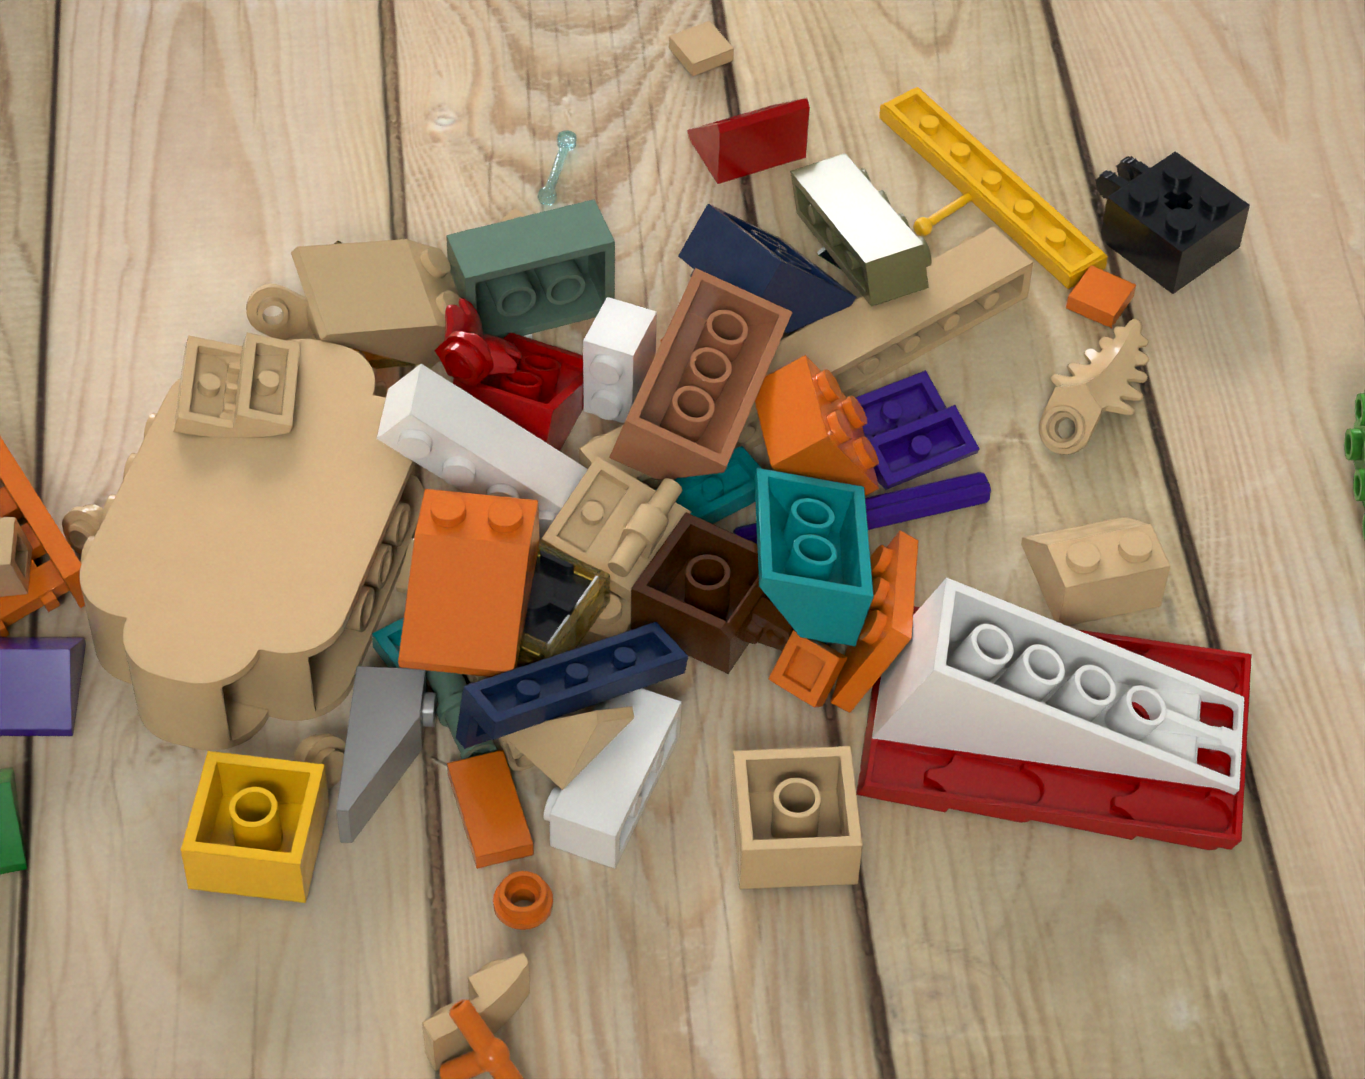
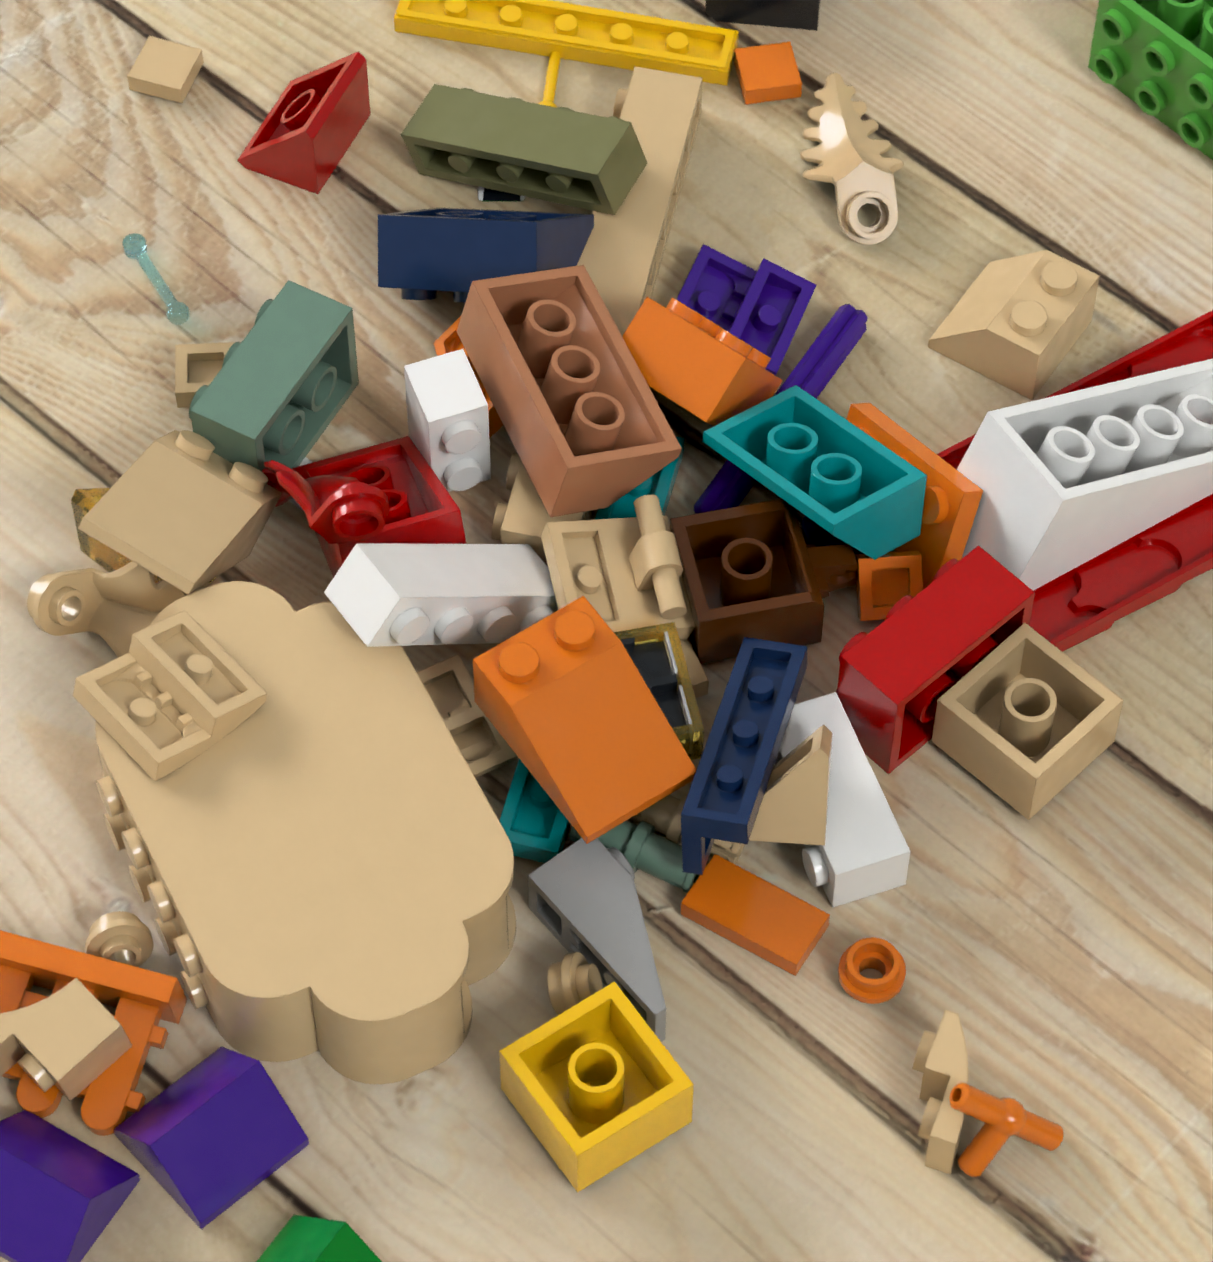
camera: 40 degrees left, 5 degrees up
none -> red brick [836,545,1035,774]

